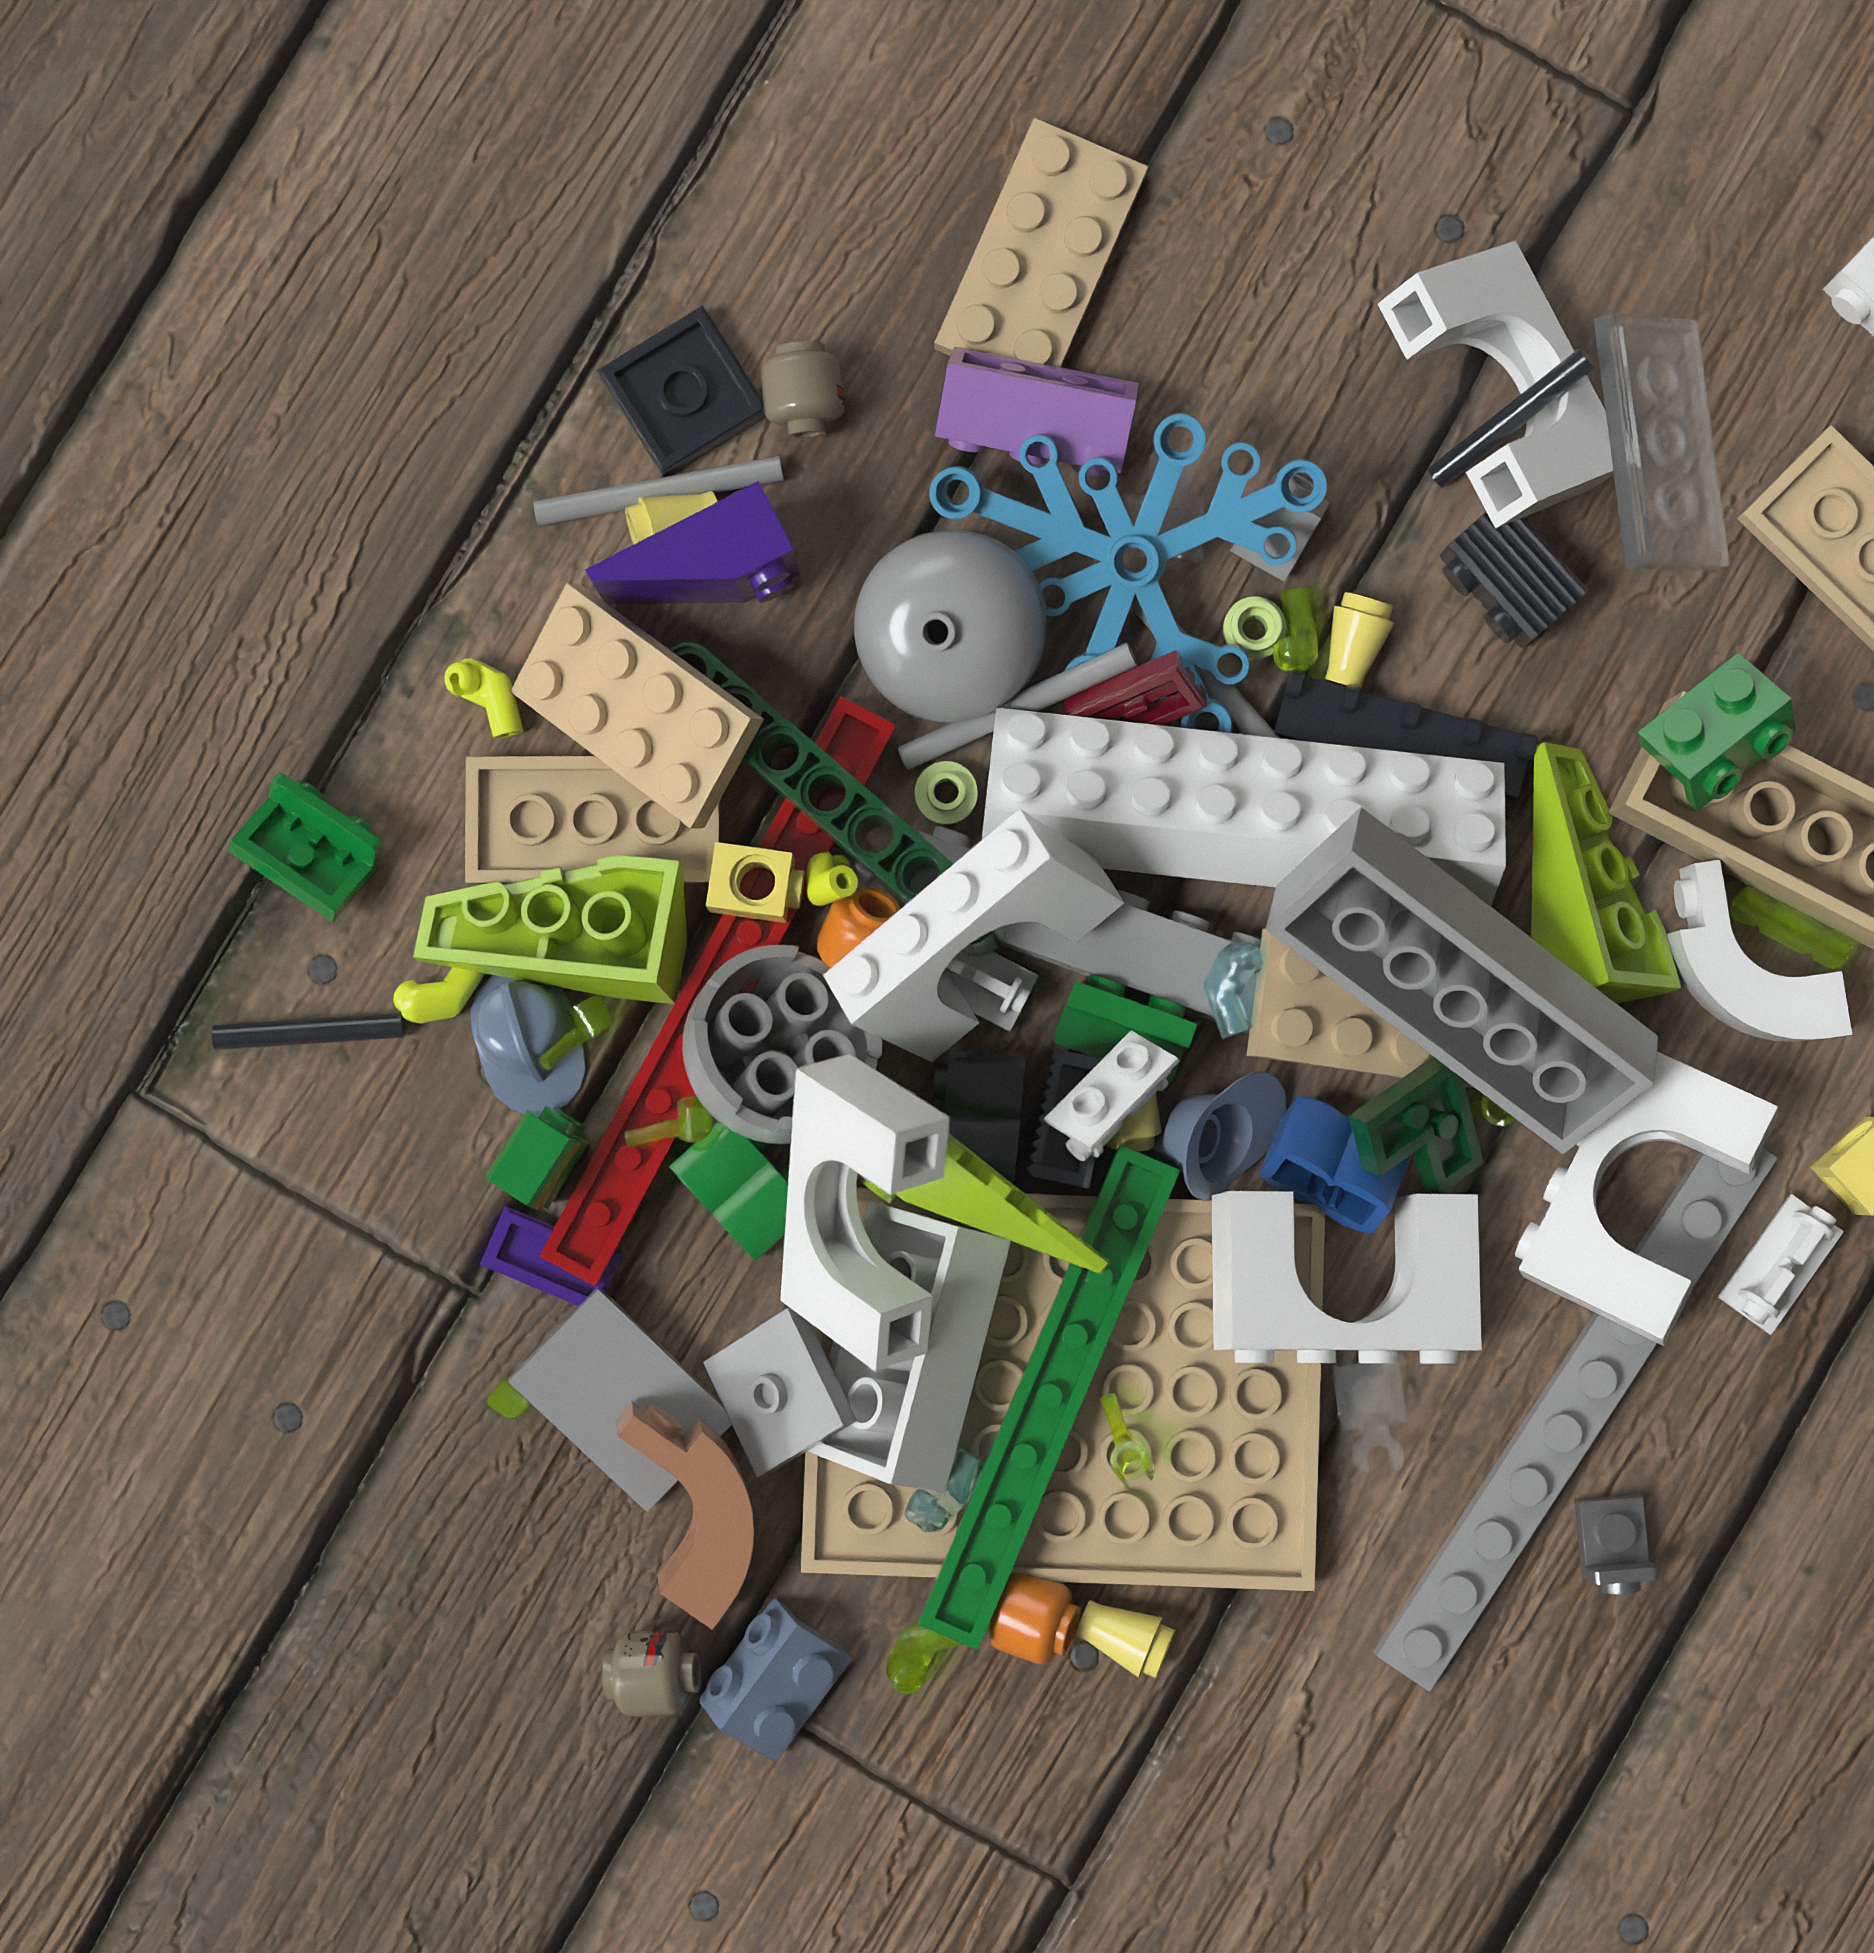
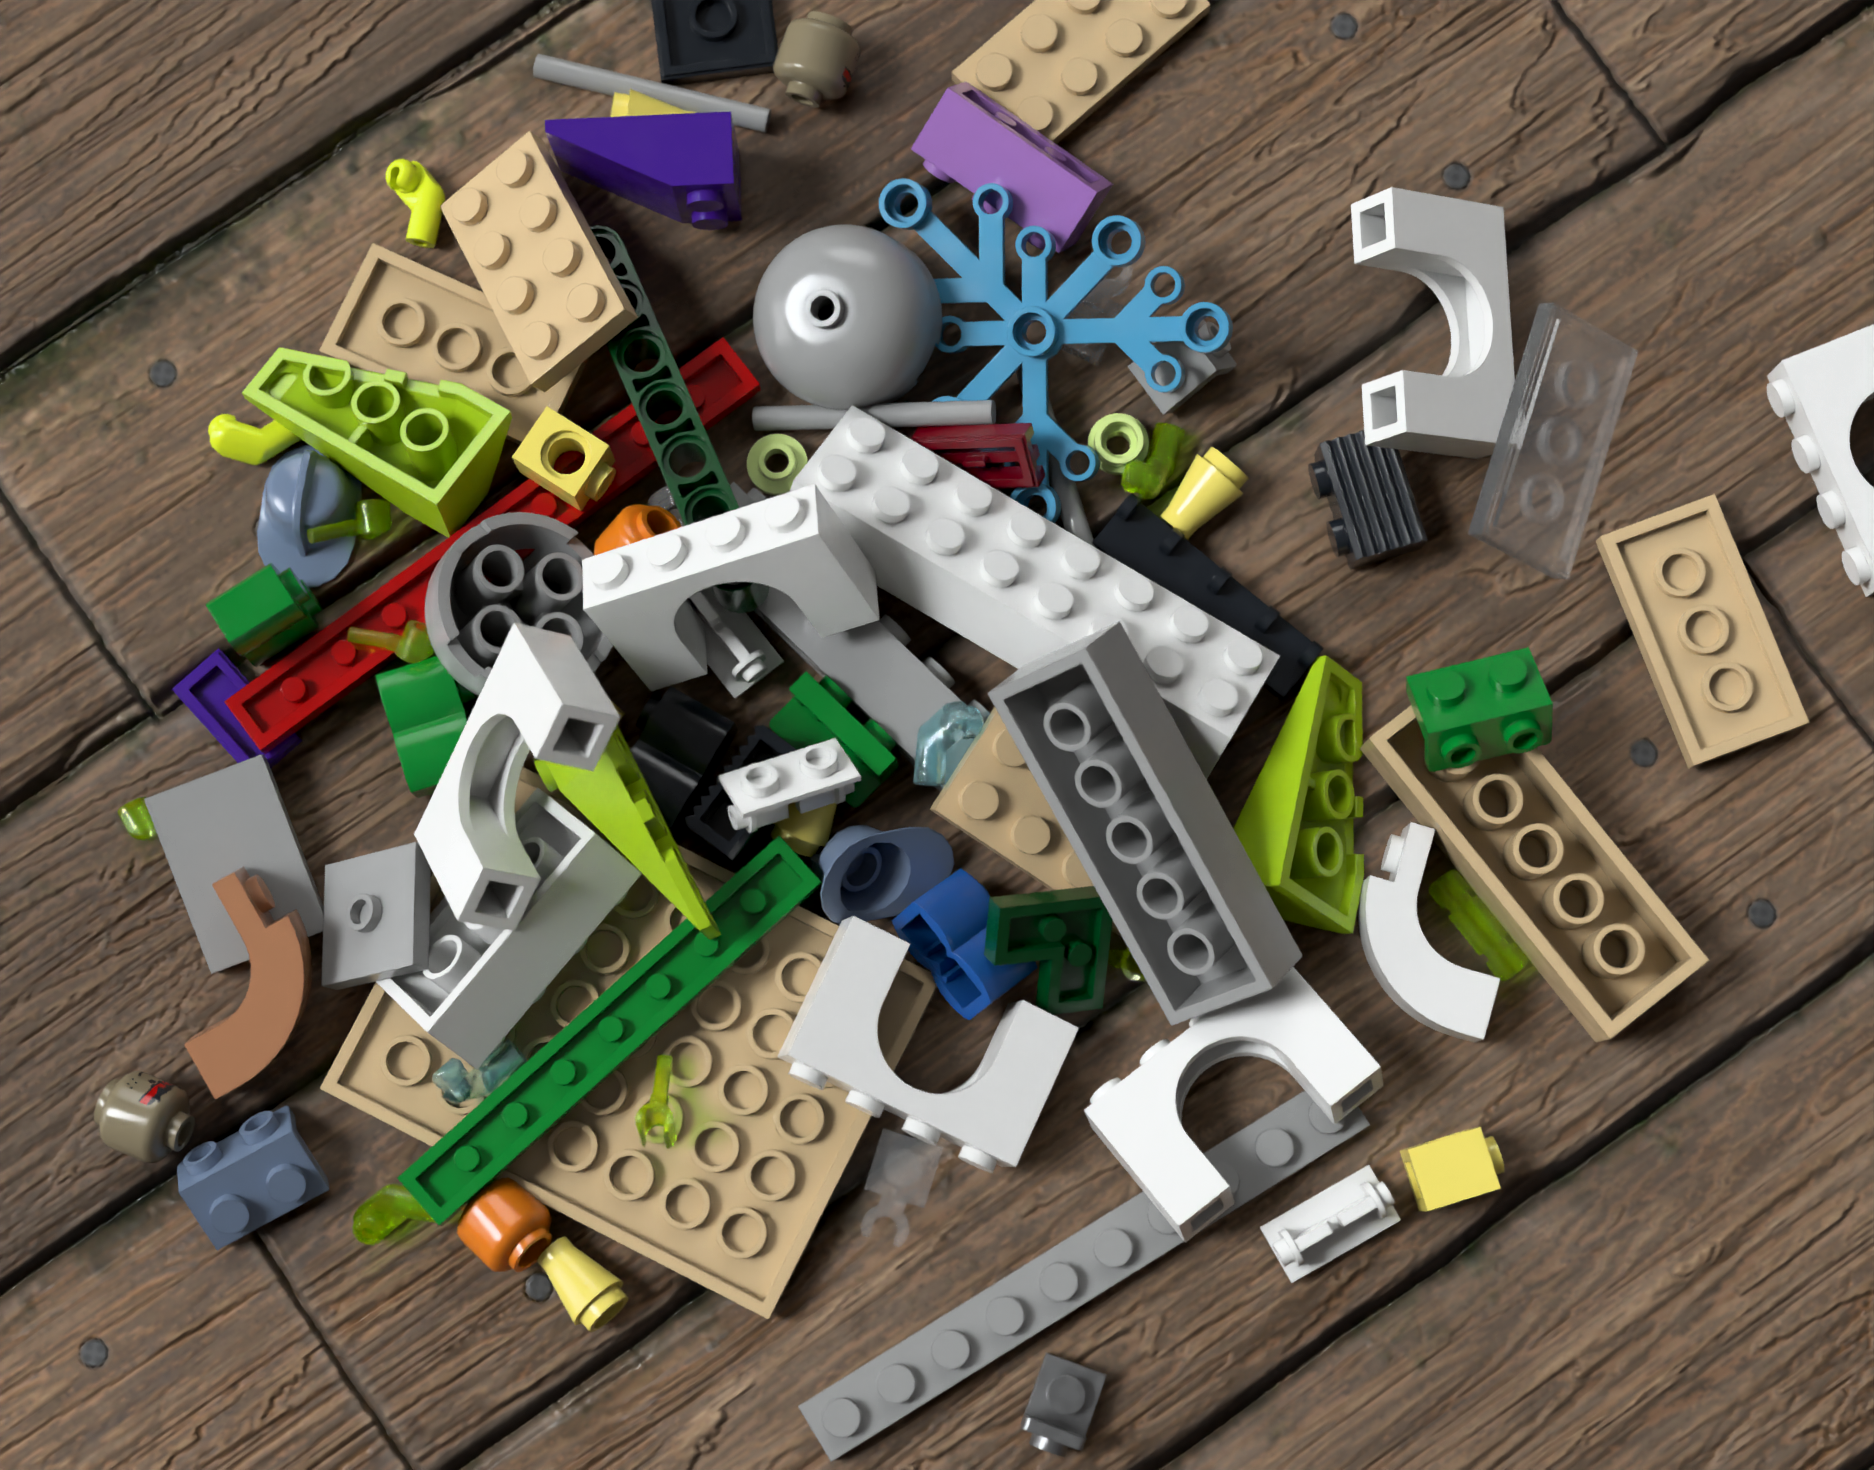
camera: 25 degrees right, 5 degrees down
black bar [212,1013,406,1050] -> none
green bracket [229,772,383,923] -> none
neon yellow arm [807,852,858,906] -> none
black bar [1428,347,1595,488] -> none

